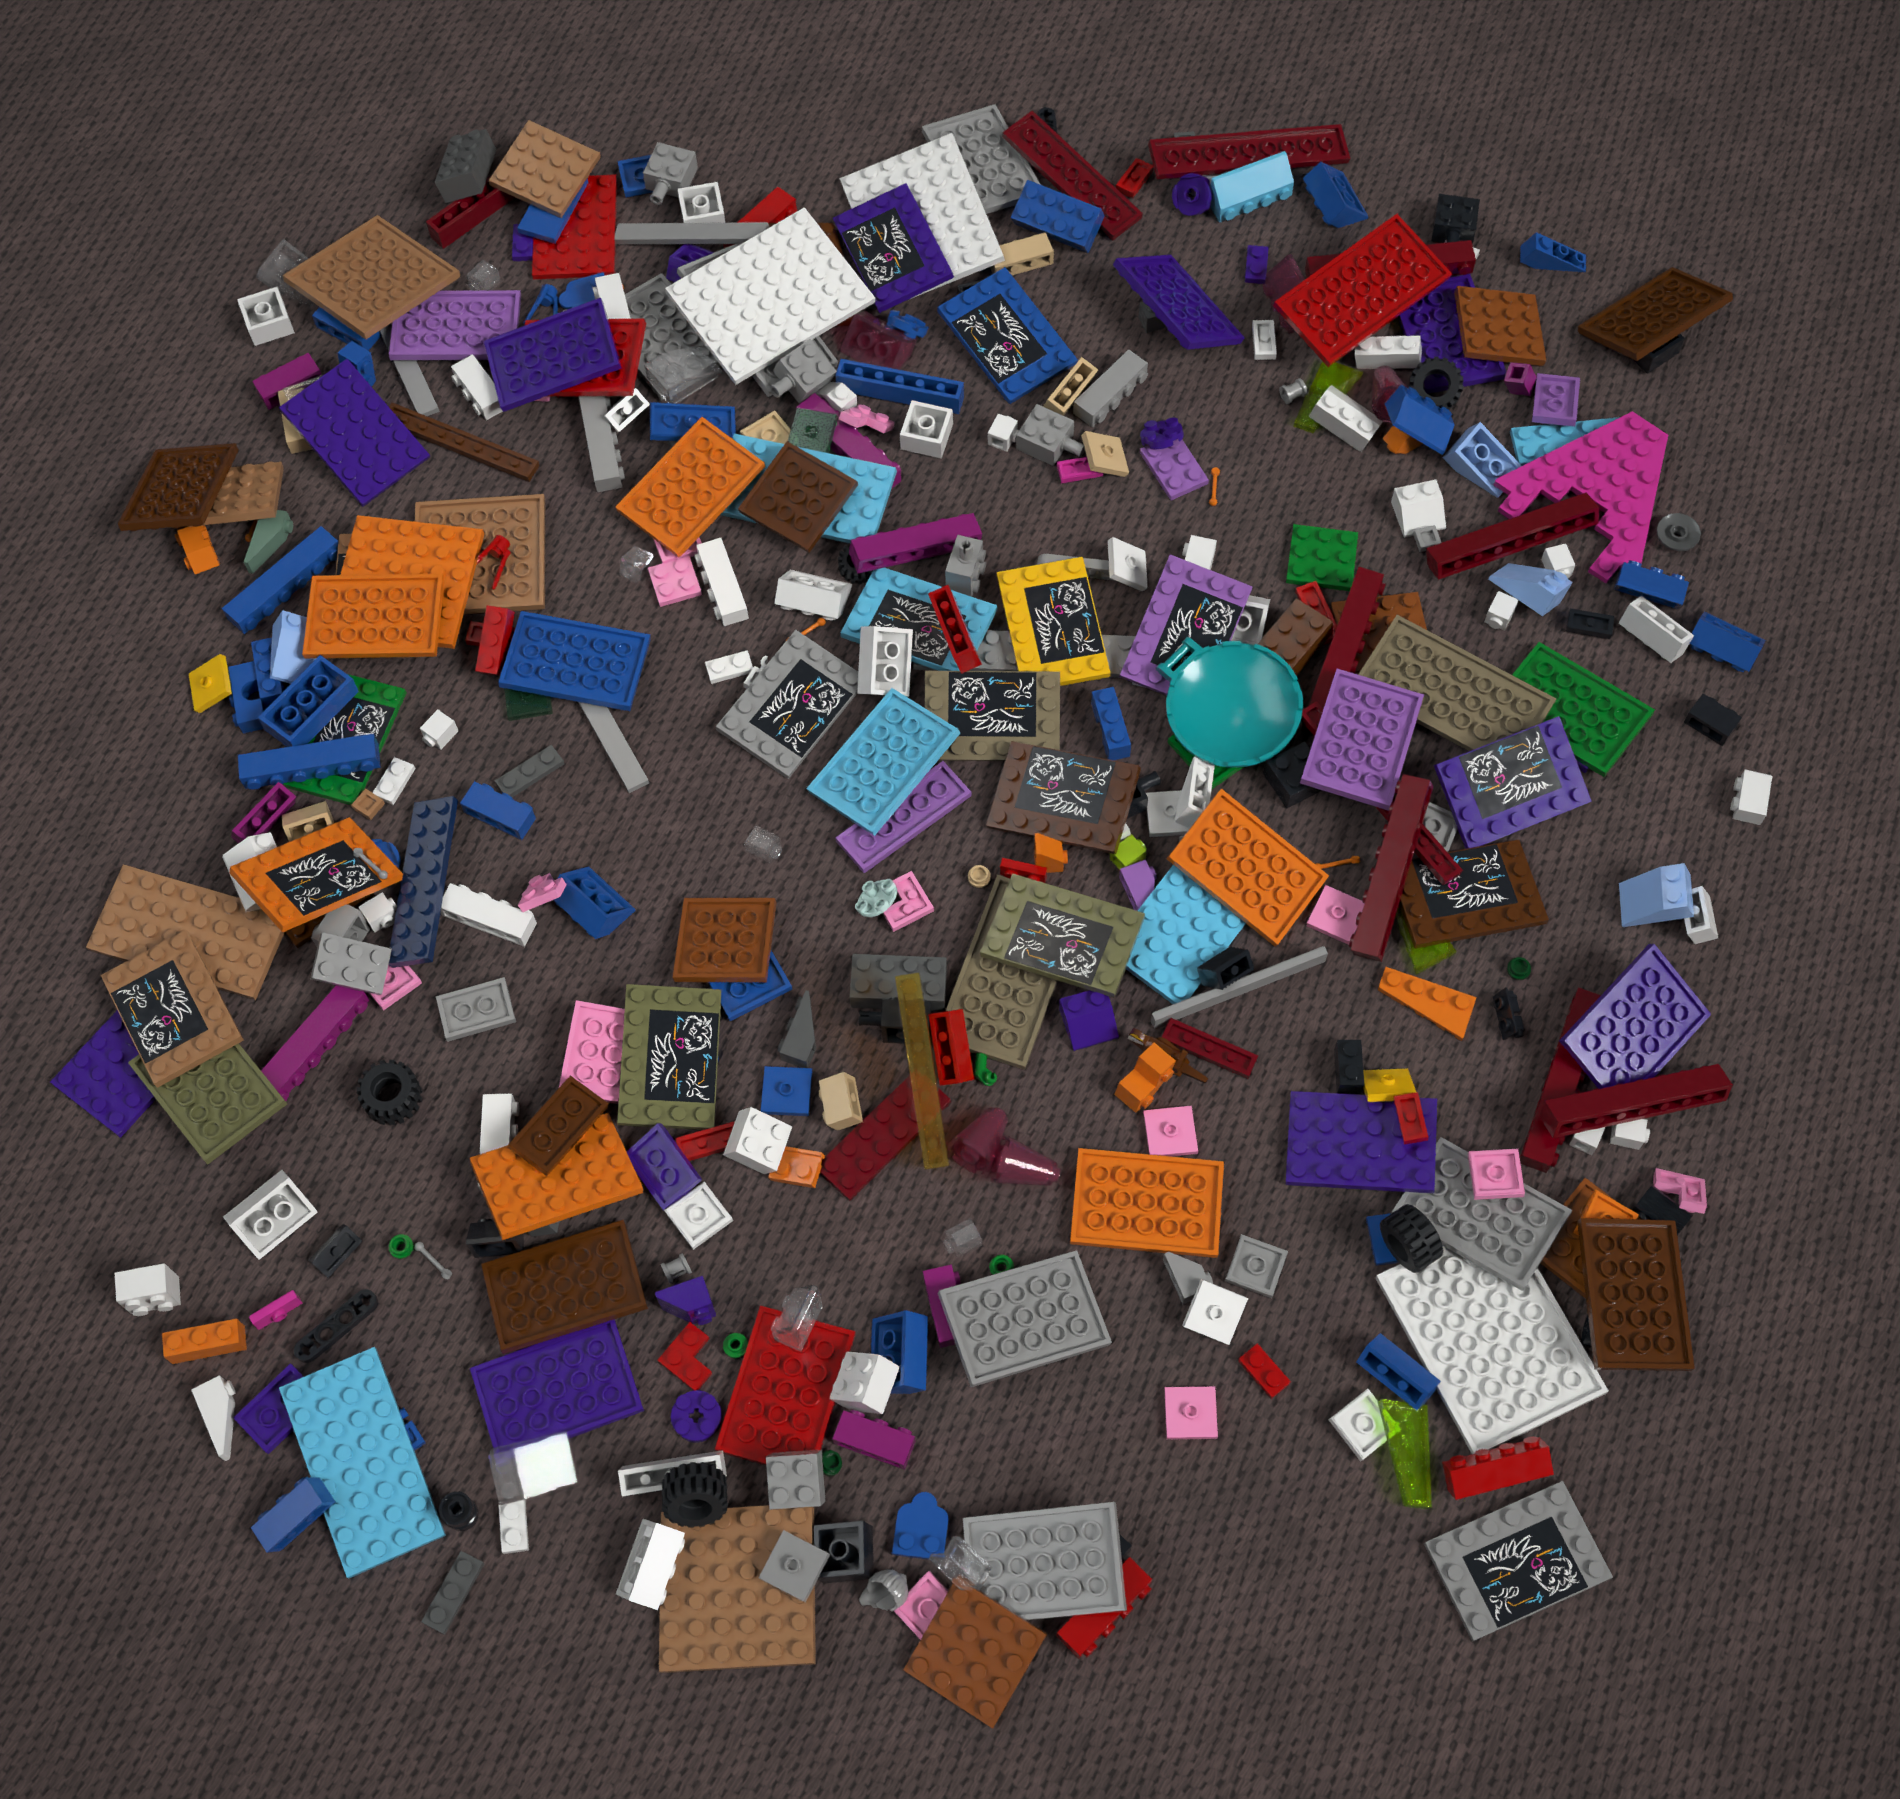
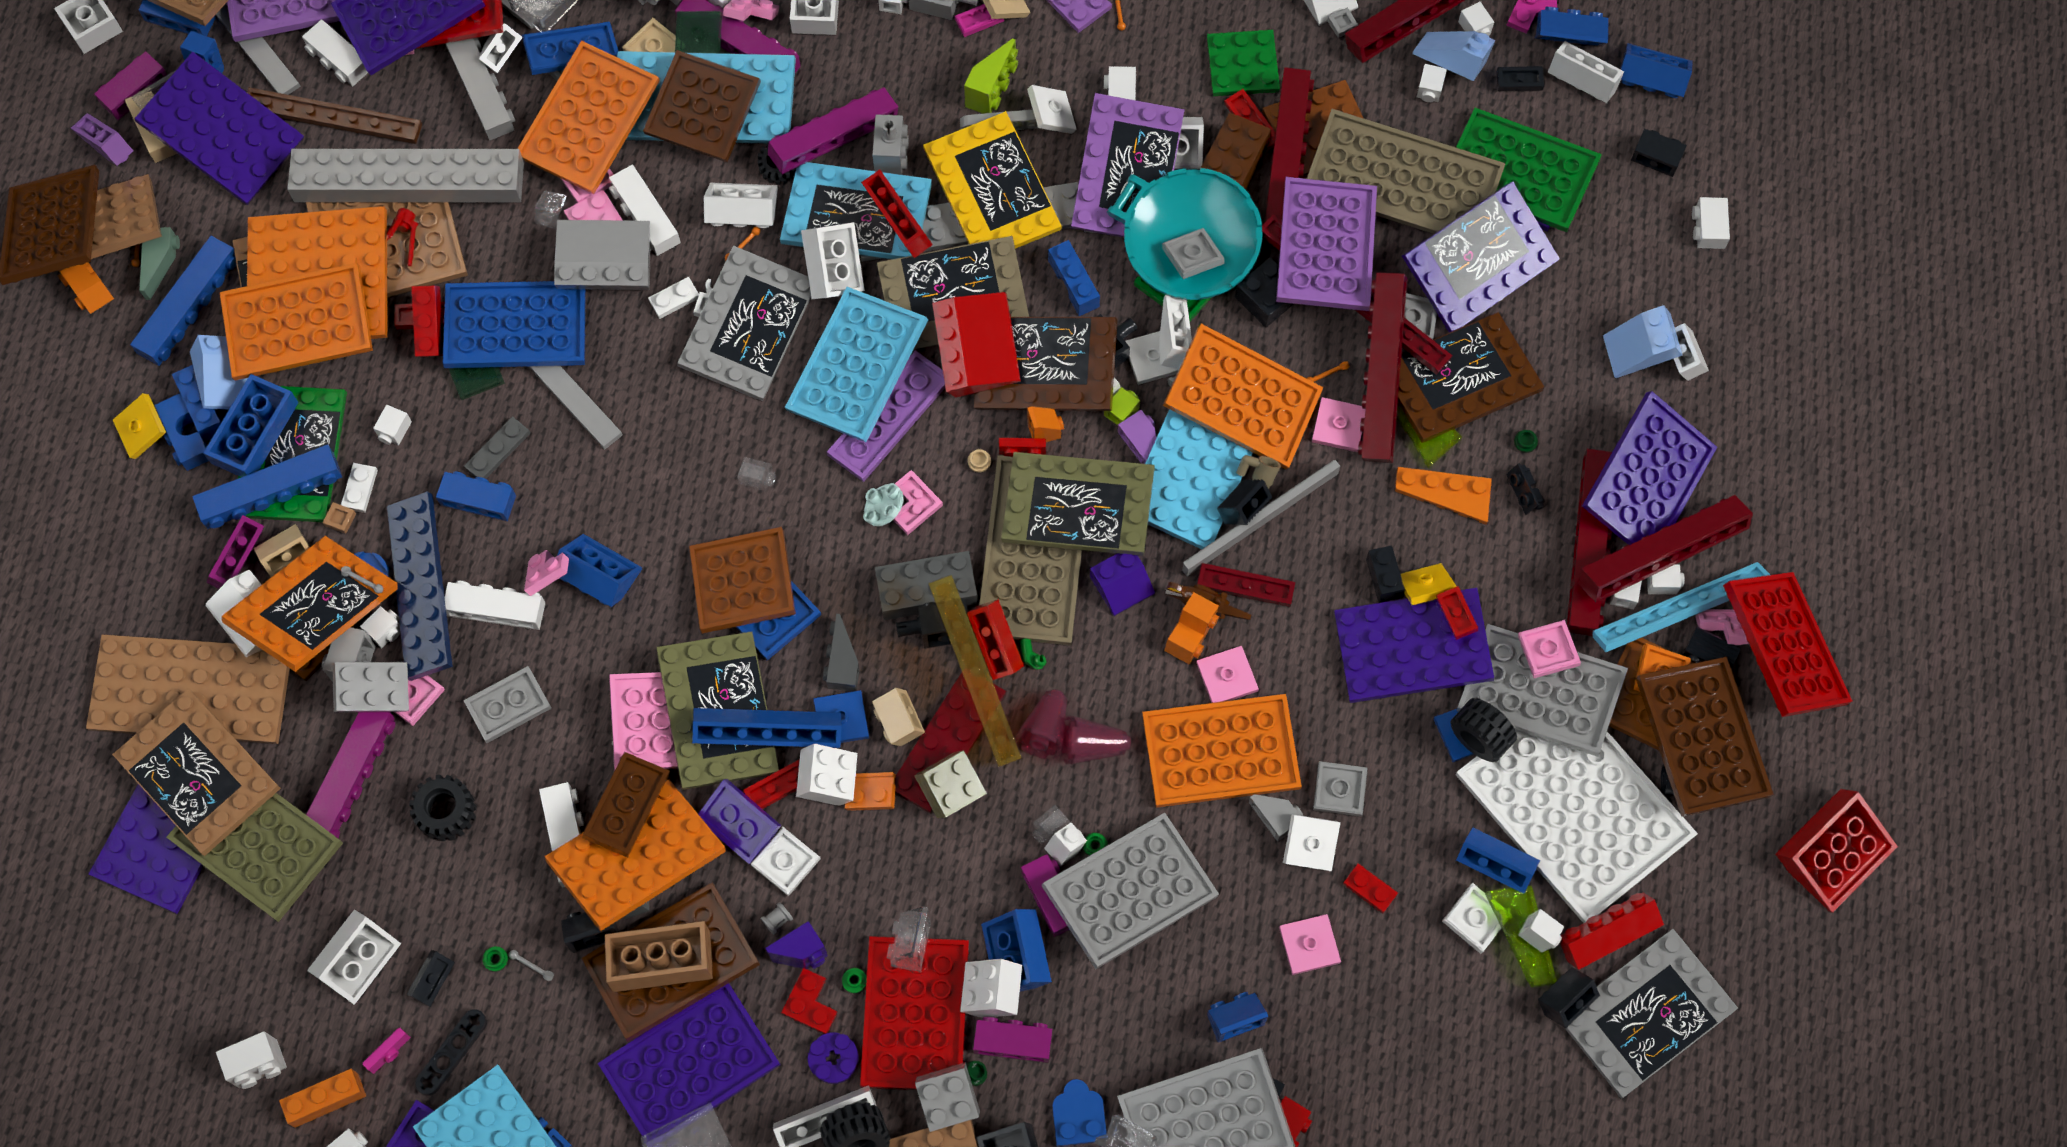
camera: 15 degrees left, 5 degrees up
none -> medium lavender slope [71,113,133,166]
none -> light grey brick [287,149,524,202]
none -> light grey slope [554,220,650,290]
none -> medium nougat brick [605,921,713,992]
none -> blue brick [692,708,842,748]
none -> brick [914,750,987,818]
none -> red slope [932,292,1021,398]
none -> lime slope [964,38,1018,114]
none -> white brick [1044,823,1087,867]
none -> light grey plate [1162,228,1225,279]
none -> blue slope [1207,992,1268,1043]
none -> dark tan piece [1236,455,1281,489]
none -> white brick [1518,909,1564,952]
none -> black brick [1538,967,1600,1028]
none -> medium azure plate [1593,562,1770,652]
none -> red plate [1723,572,1853,717]
none -> red slope [1775,789,1898,913]

